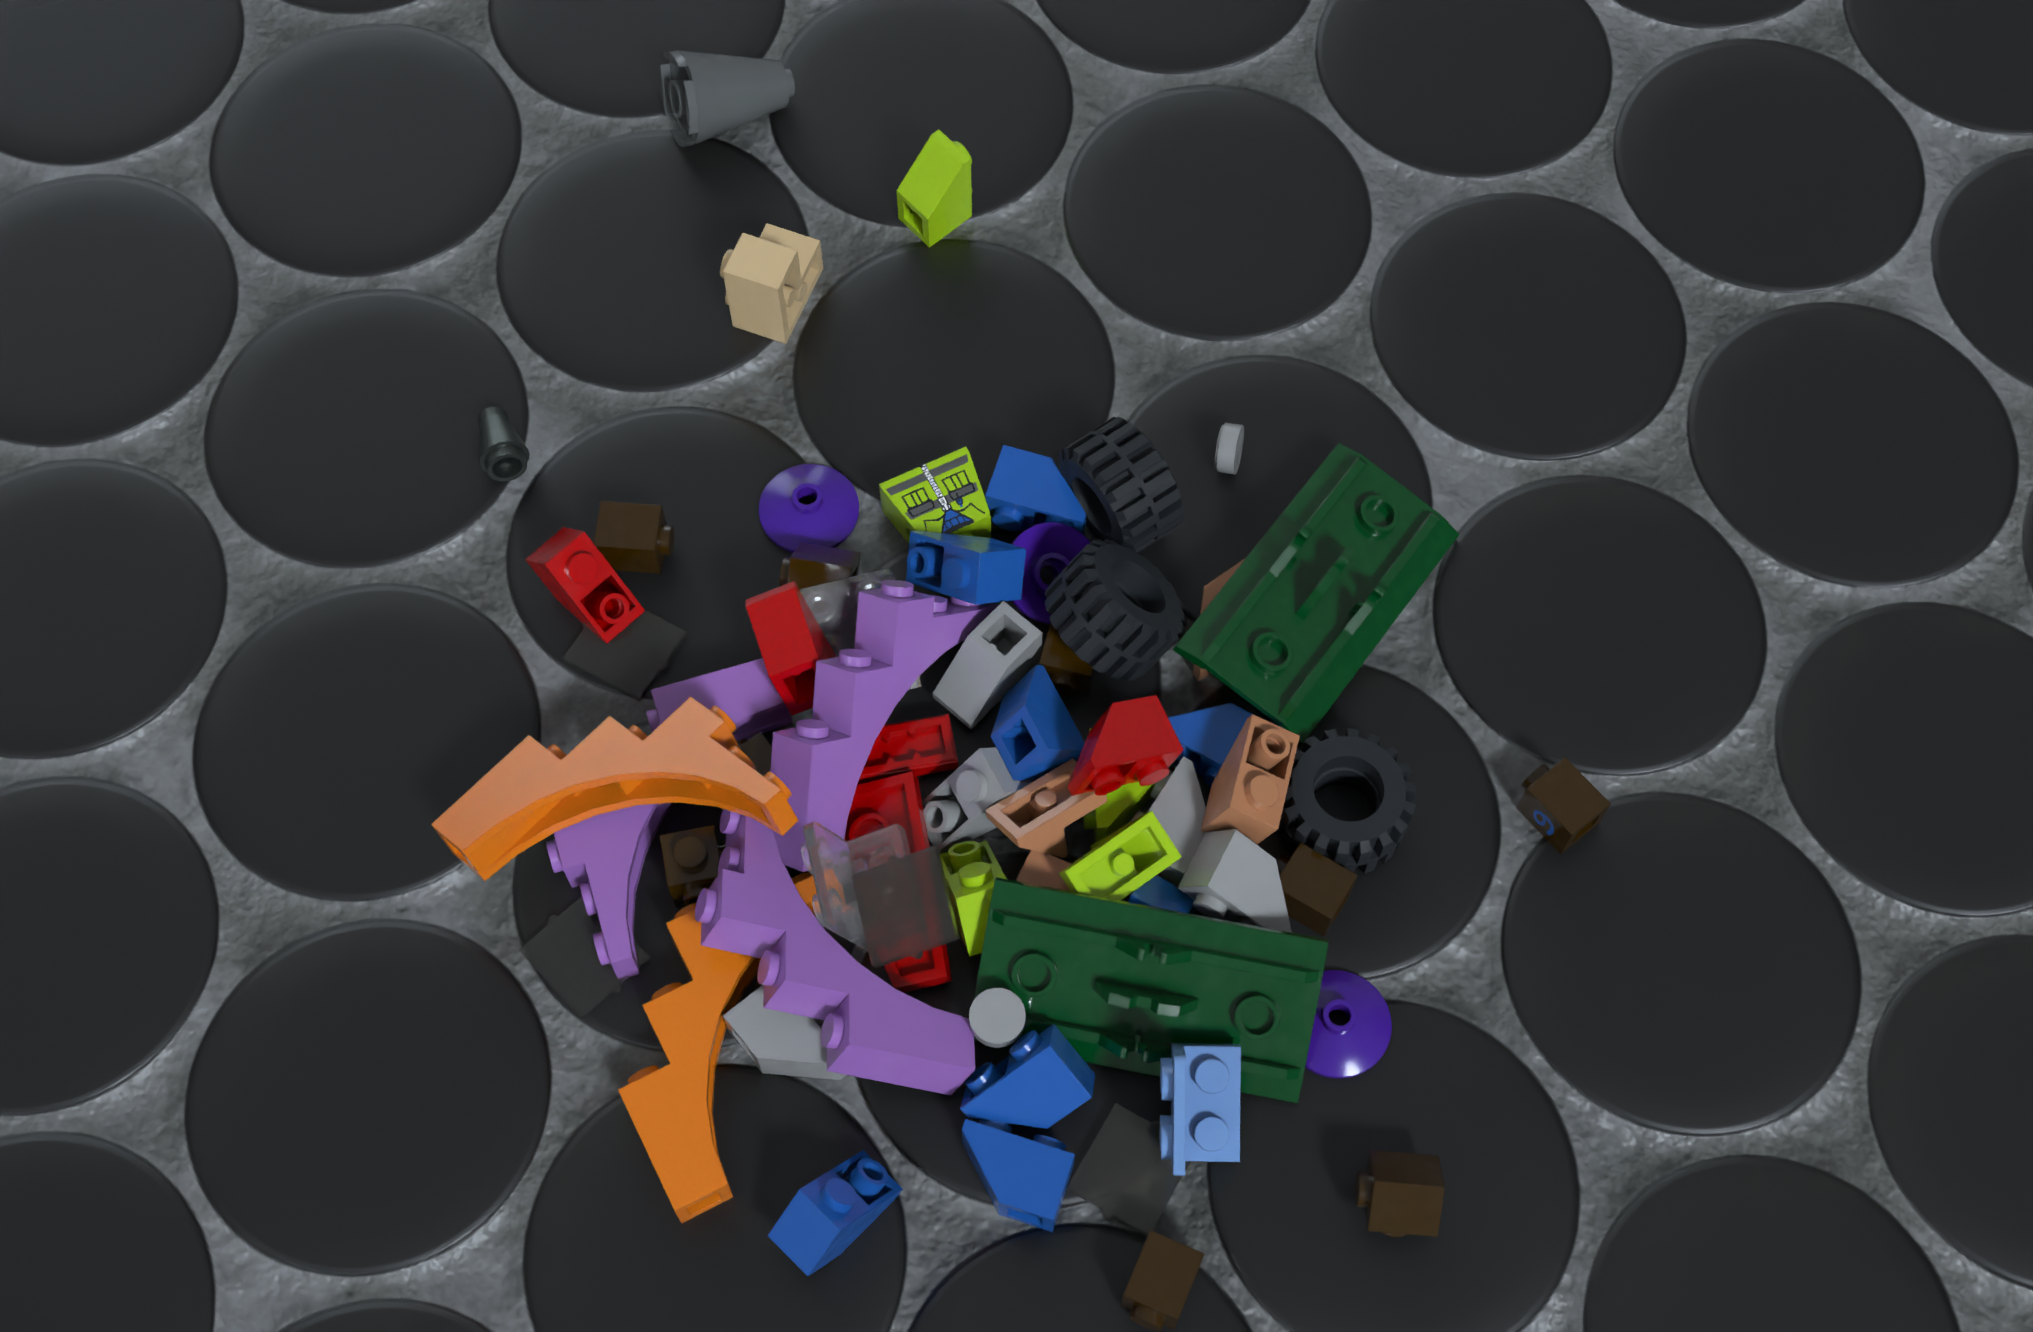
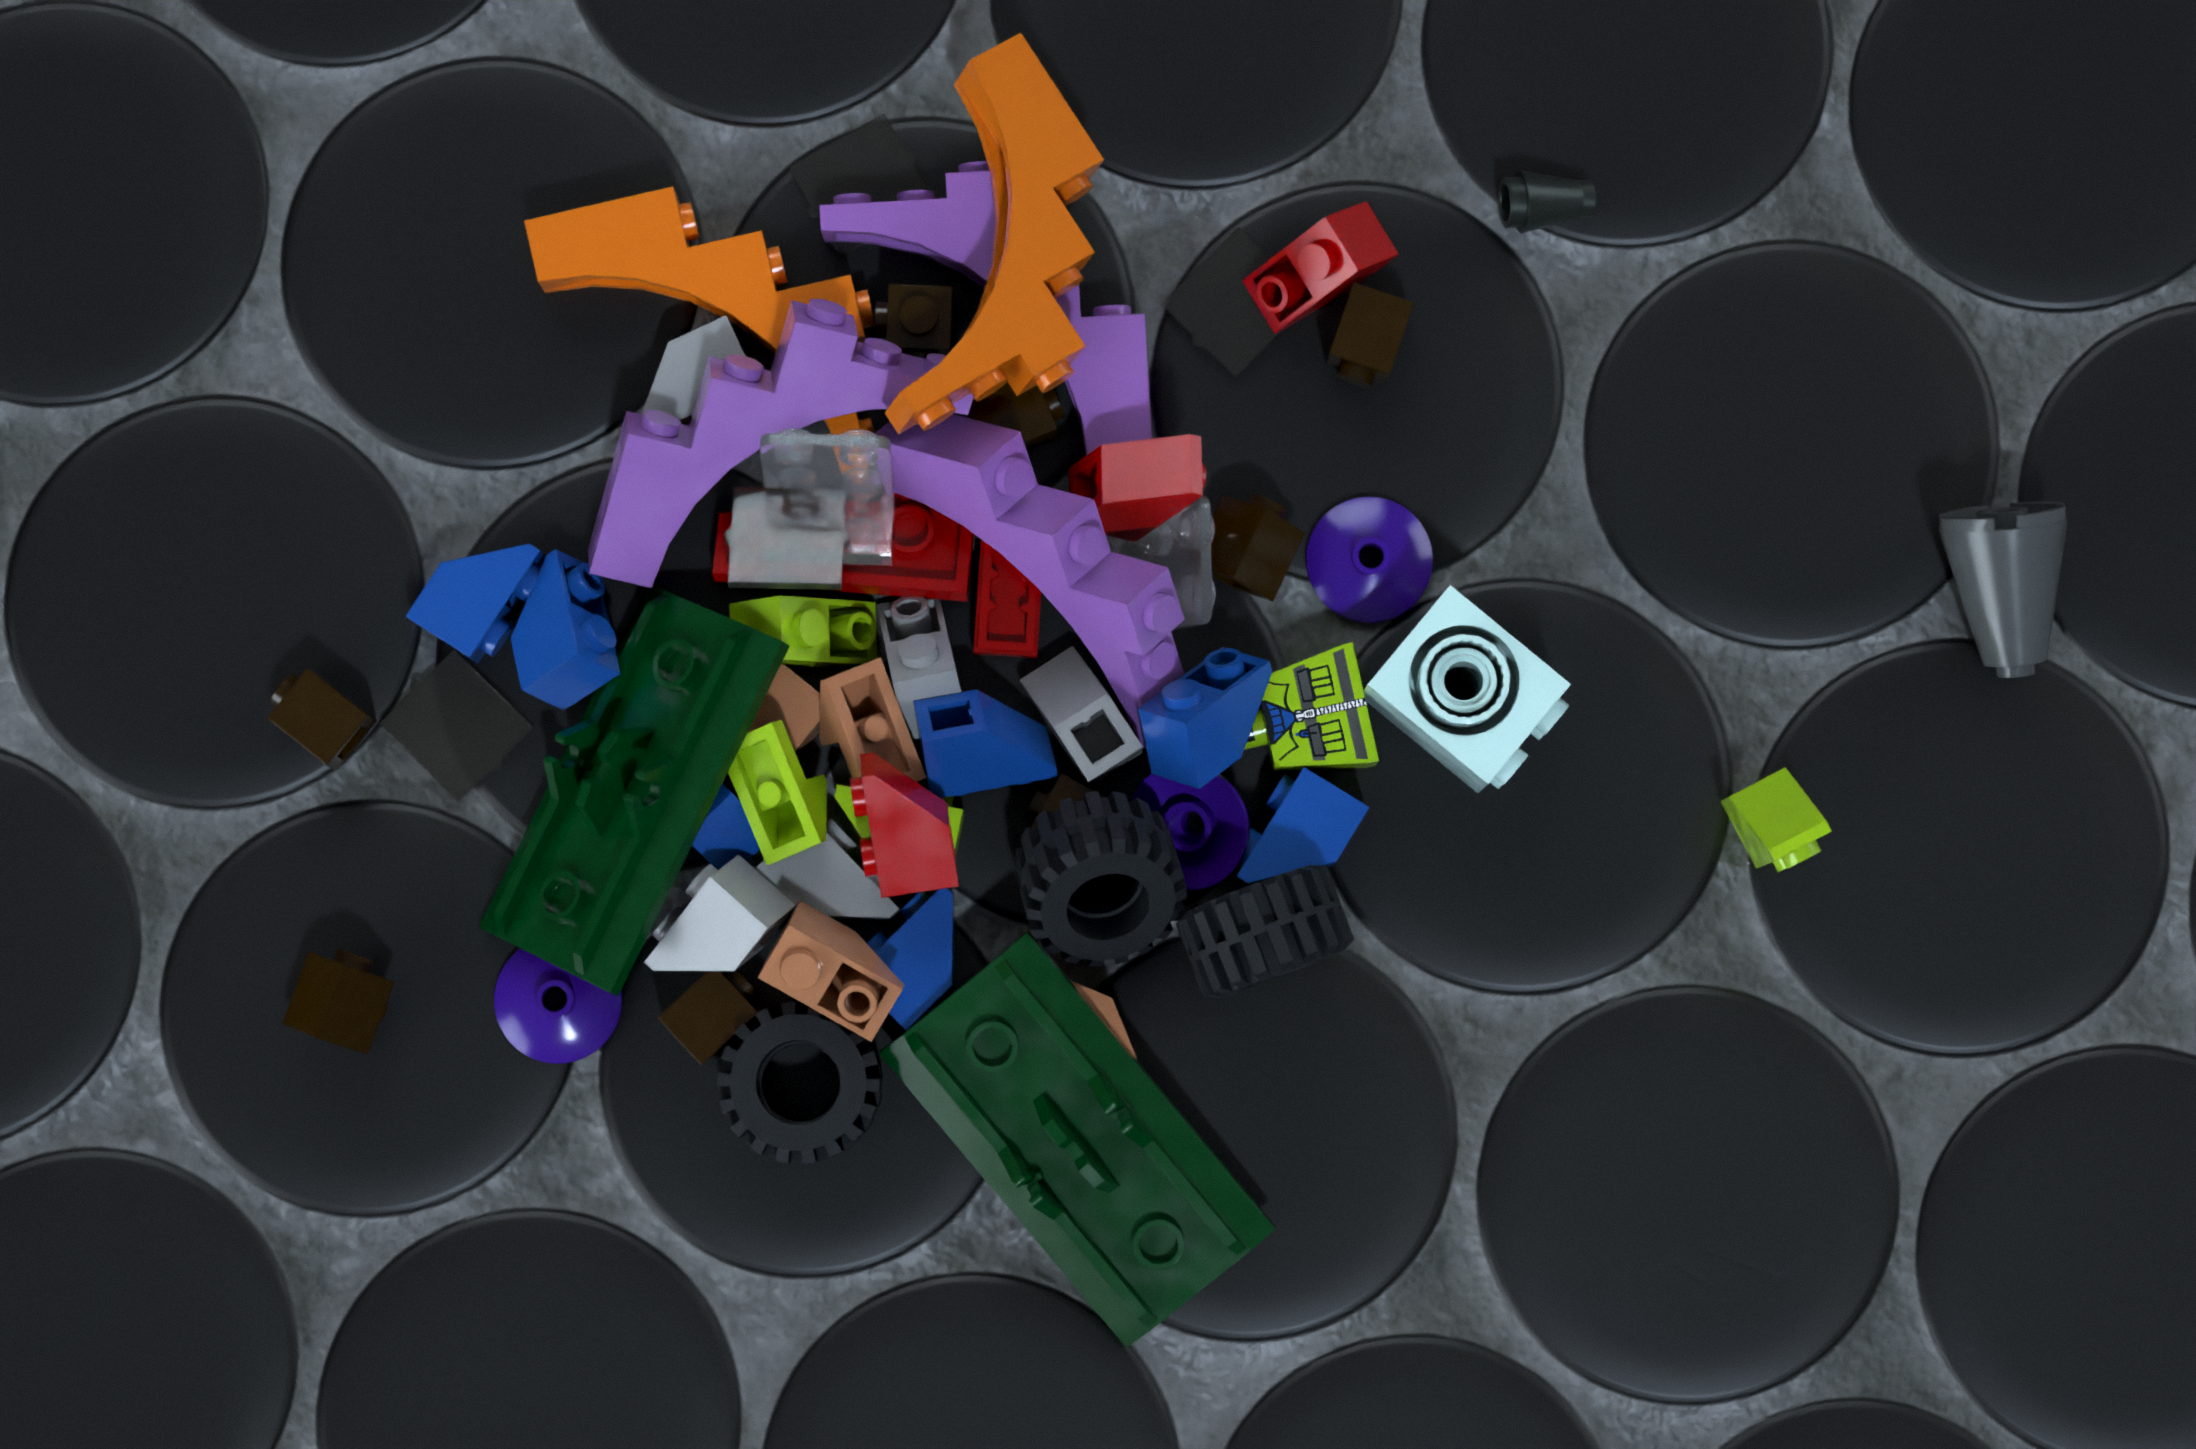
camera: 105 degrees right, 20 degrees up
tan brick [720,223,823,344] -> none
blue slope [768,1150,903,1276] -> none
light grey tile [969,988,1026,1048] -> none
medium blue bracket [1159,1043,1241,1176] -> none
light grey tile [1215,422,1244,475] -> none
dark brown brick [1517,757,1611,854] -> none
none -> light aqua brick [1364,585,1571,793]

